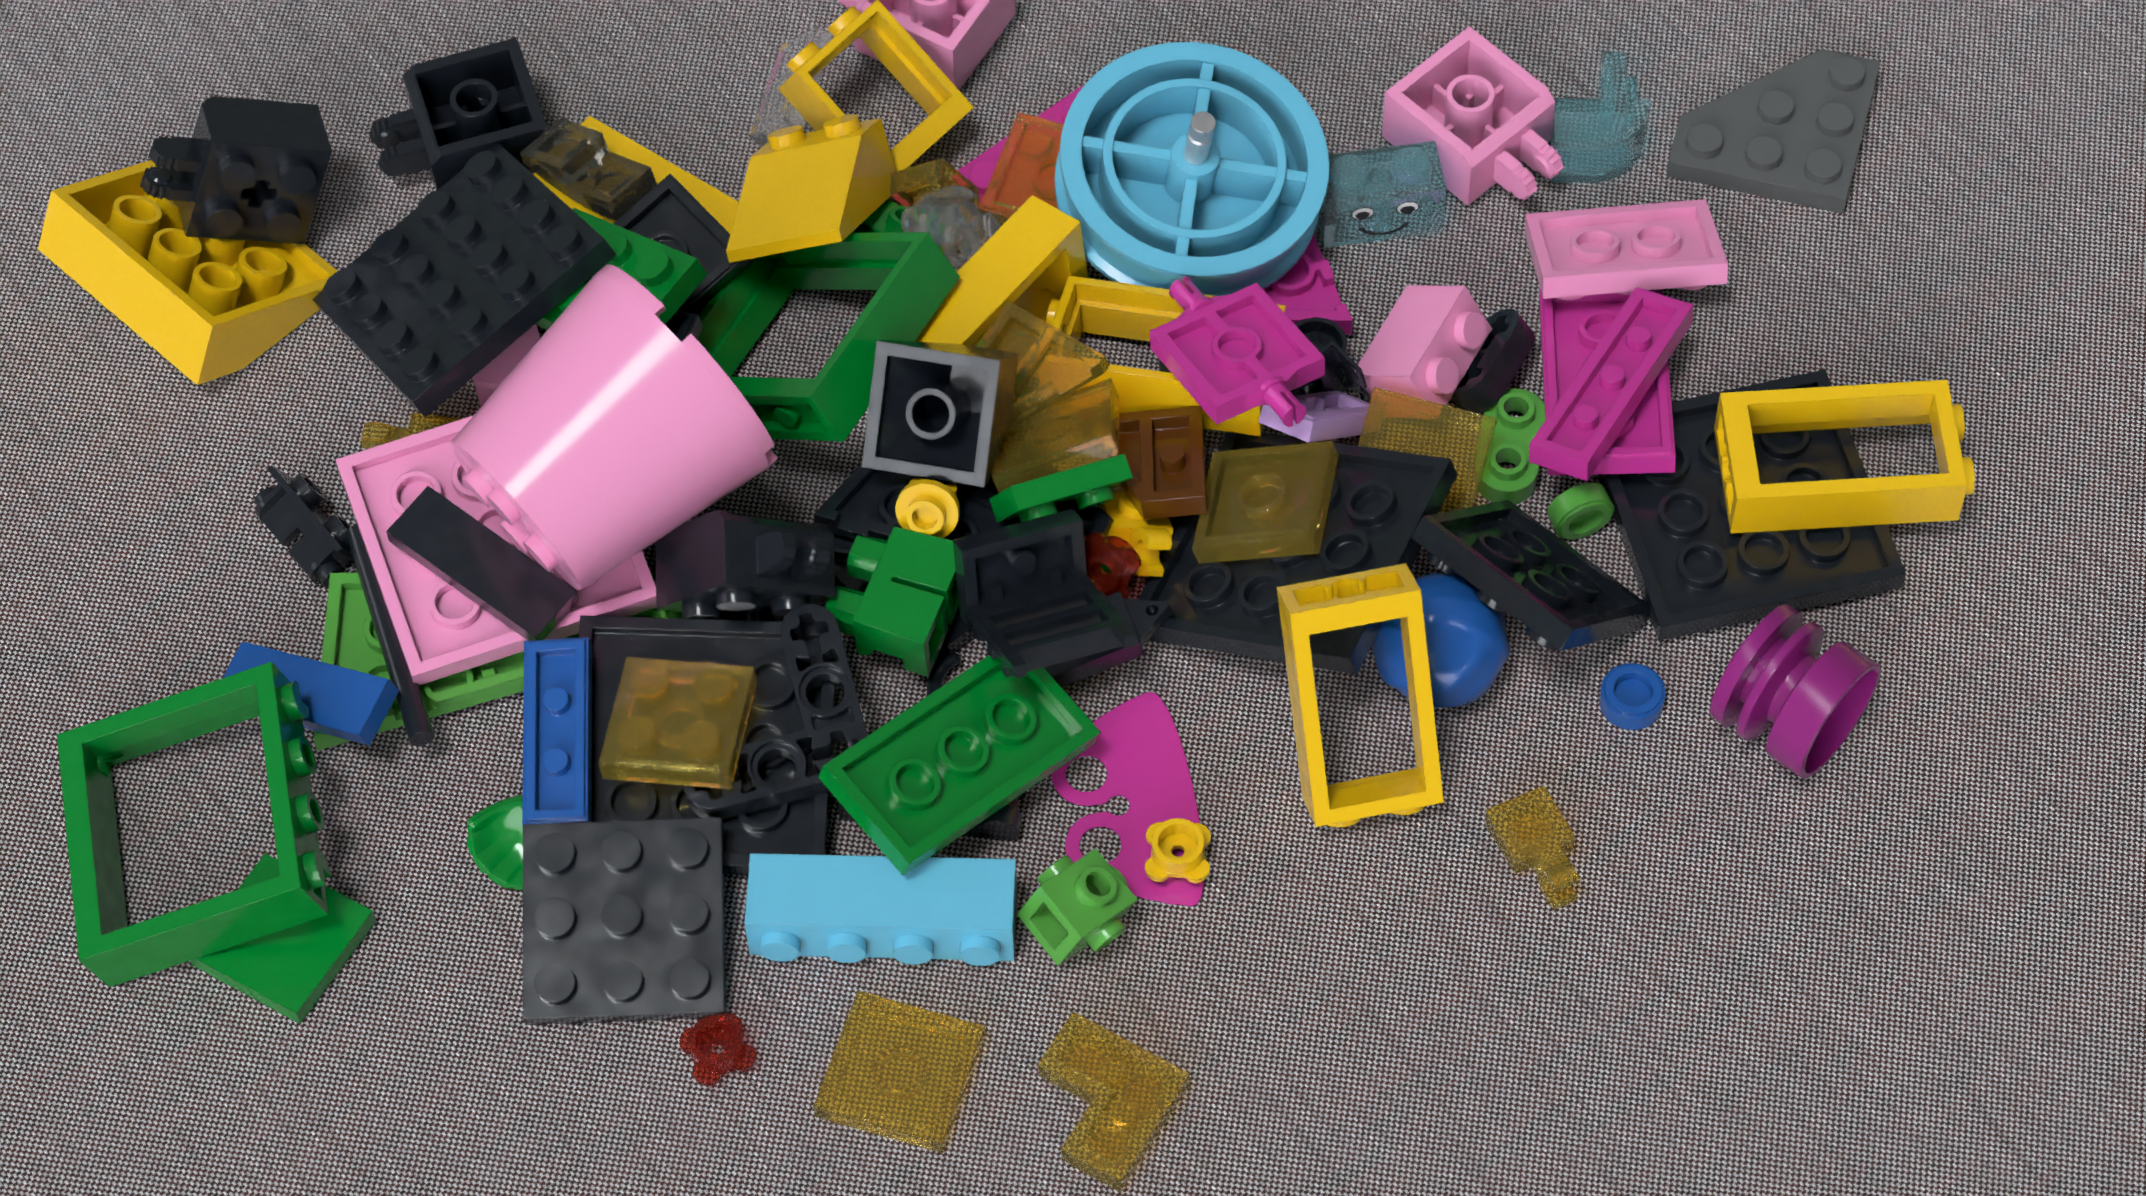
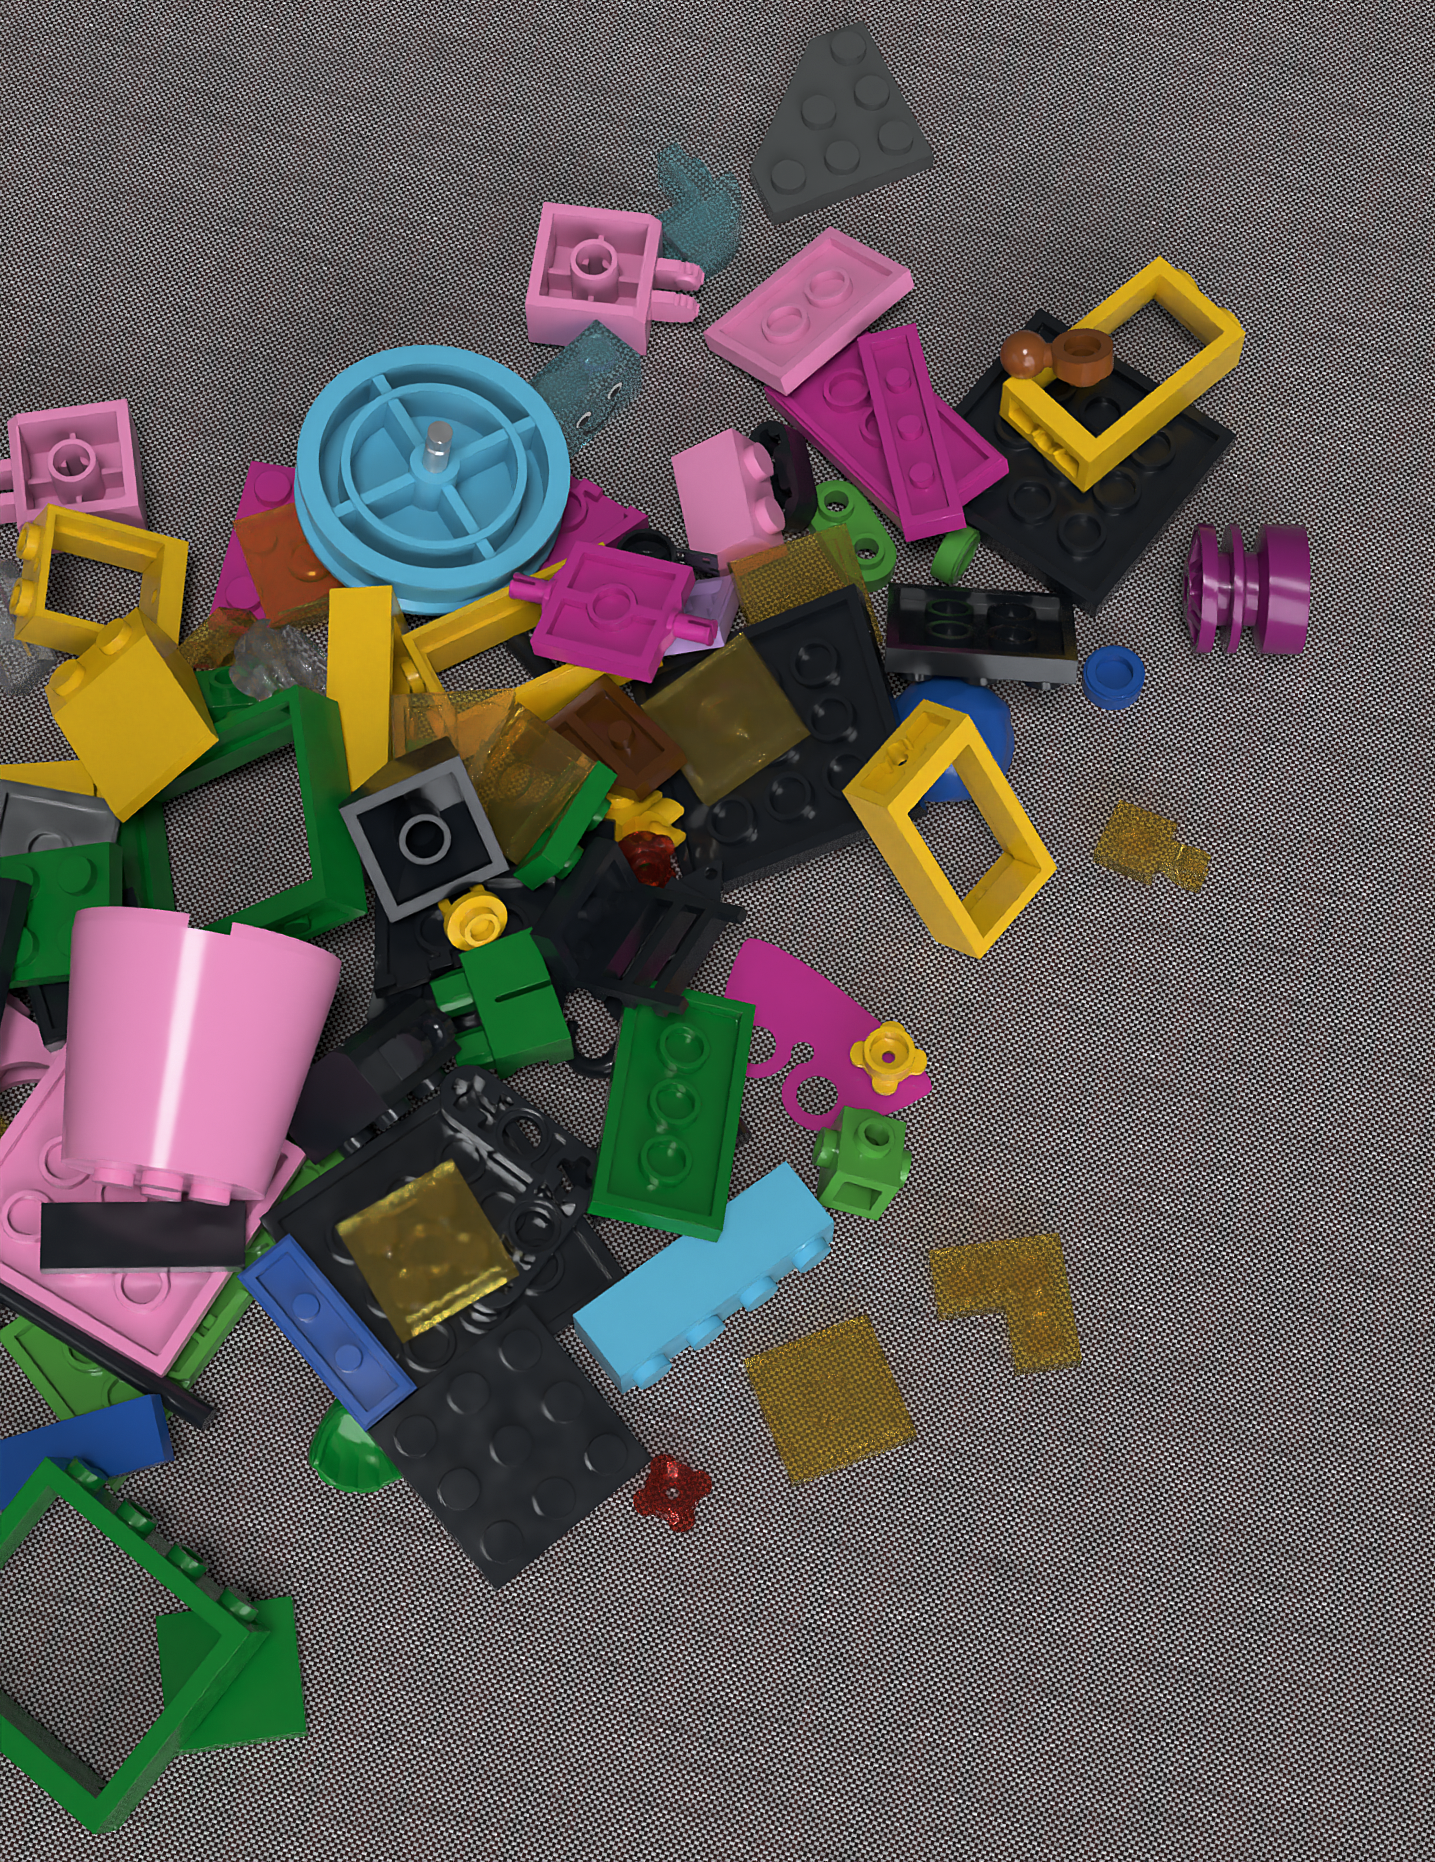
camera: 40 degrees left, 10 degrees up
none -> dark orange plate [1000,328,1114,387]

